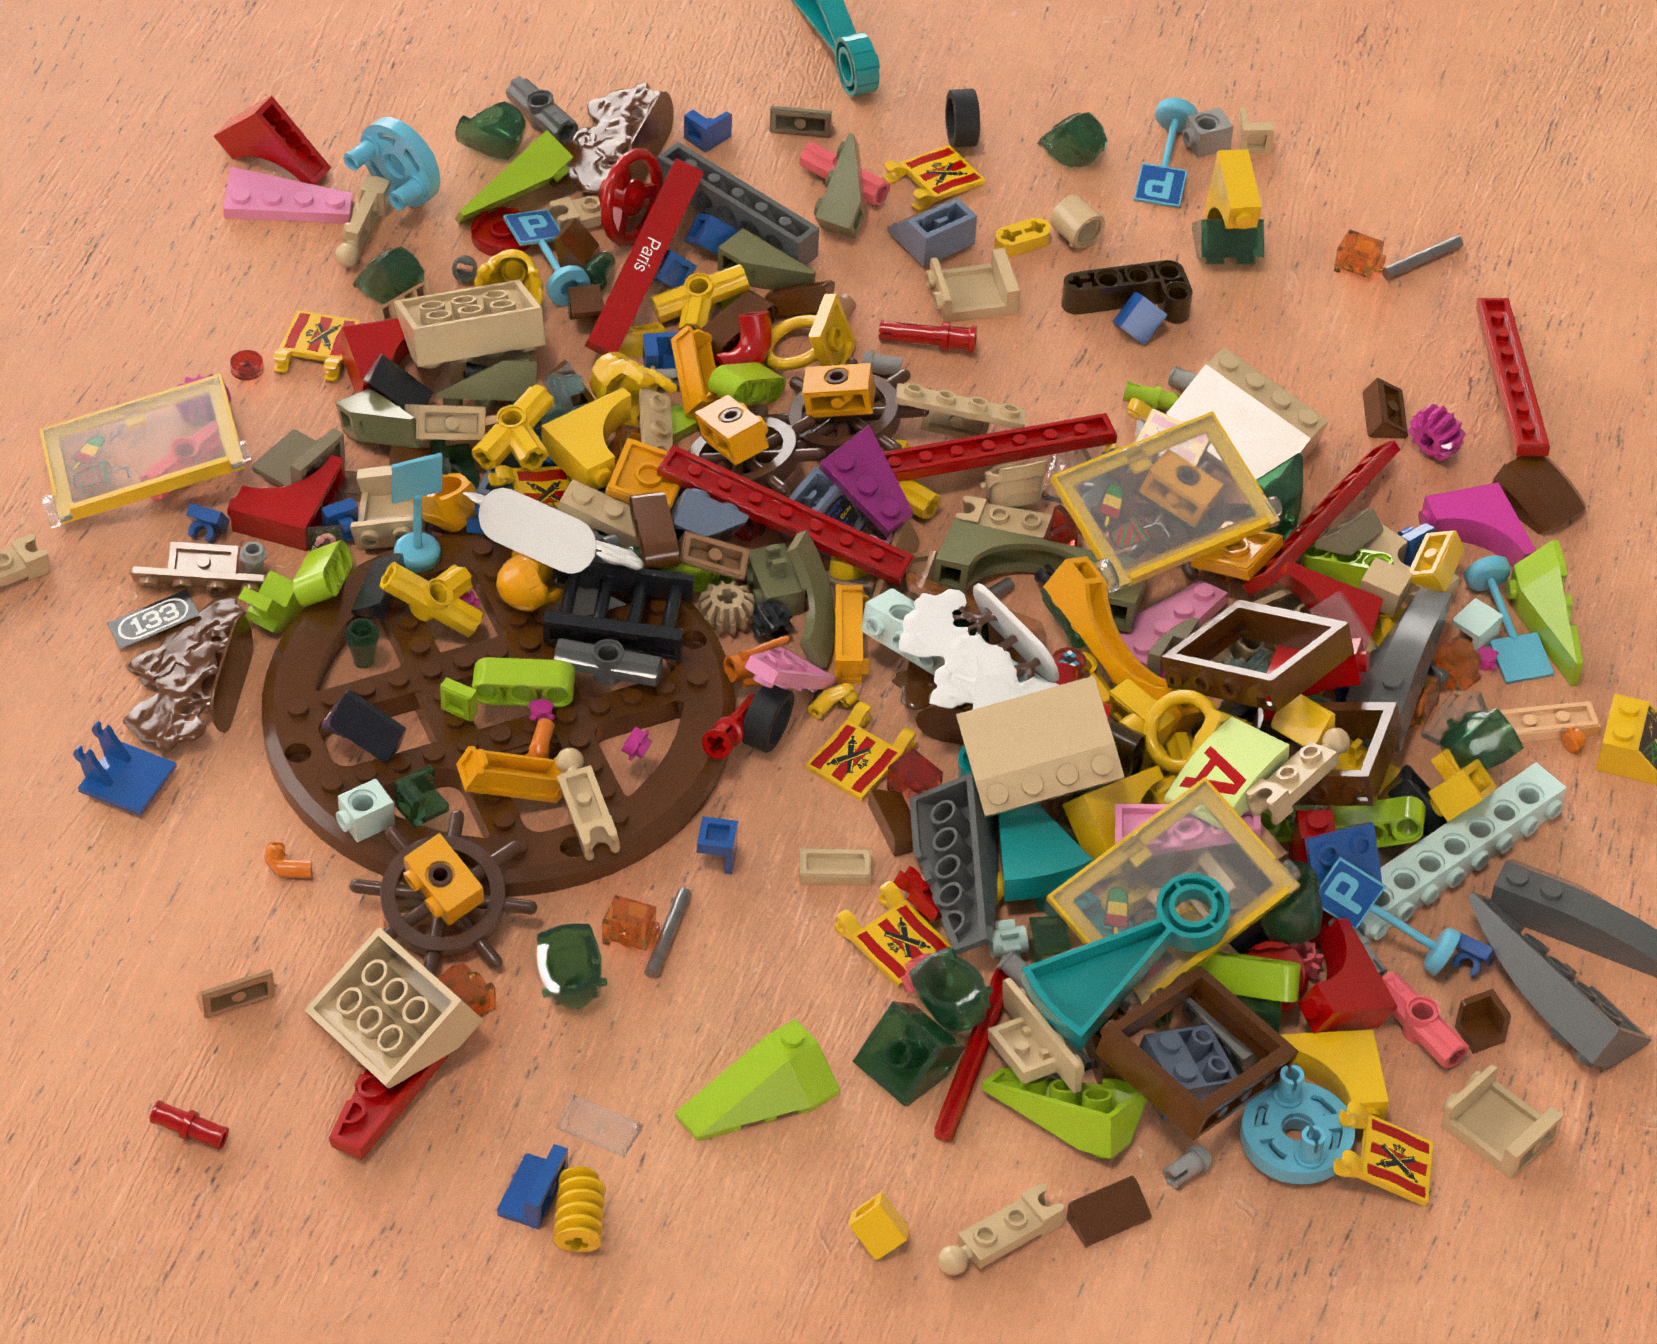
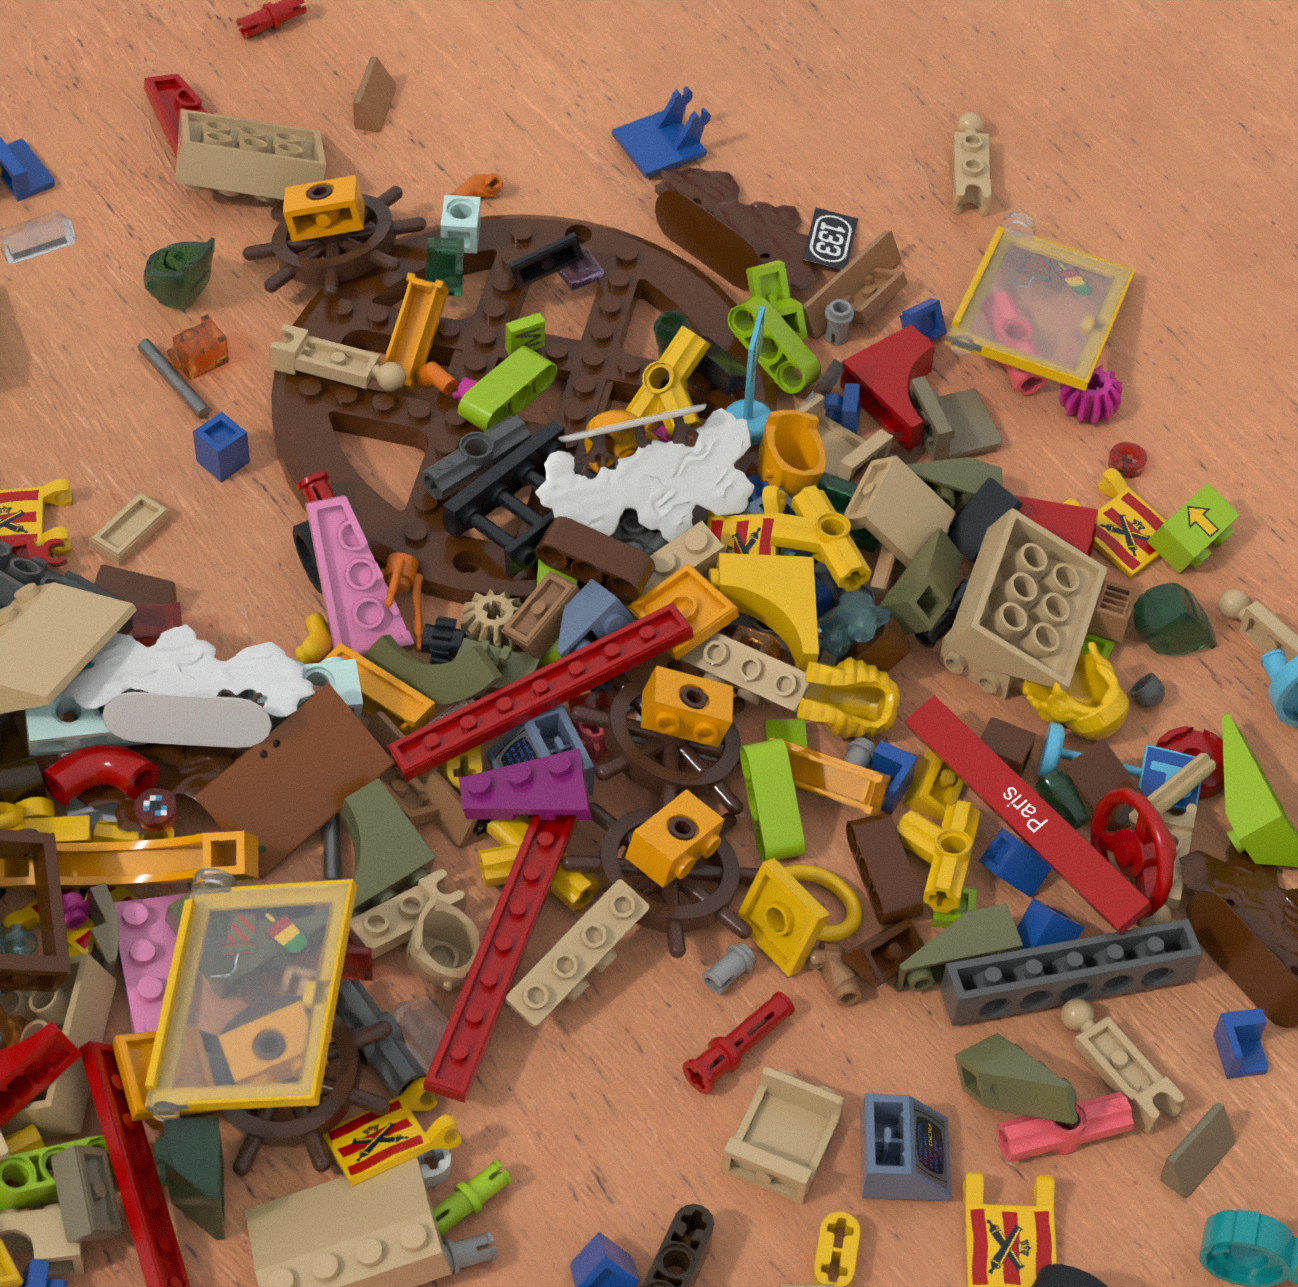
camera: 125 degrees right, 5 degrees up
clear orange brick [439,962,496,1018] -> none
dark pink plate [621,727,652,760] -> none
red cylinder [713,311,772,368] -> none
yellow flag [805,701,916,802] -> none
none -> tan plate [1060,998,1185,1134]
none -> tan axle [1129,753,1216,825]
none -> lime brick [1147,483,1240,574]

